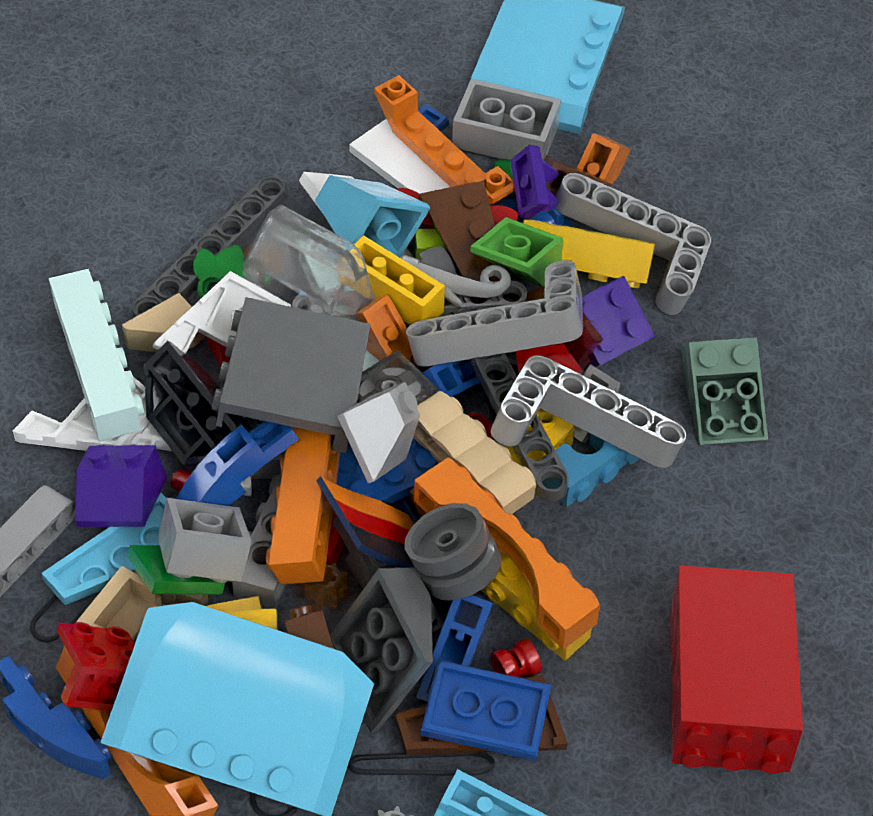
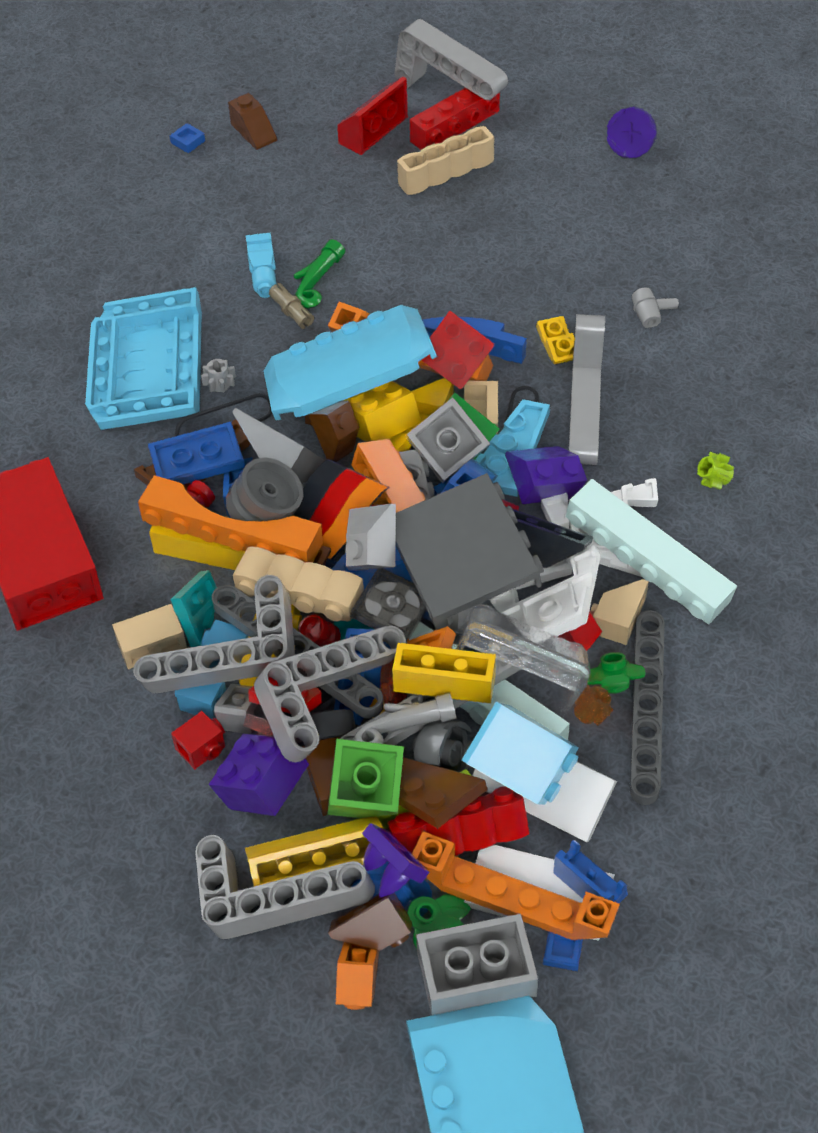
camera: 155 degrees right, 0 degrees up
sand green slope [681,337,768,445] -> none
none -> tan panel [112,604,187,669]
none -> teal wing [170,570,220,648]
none -> red brick [171,711,225,770]
none -> blue hinge [553,840,628,903]

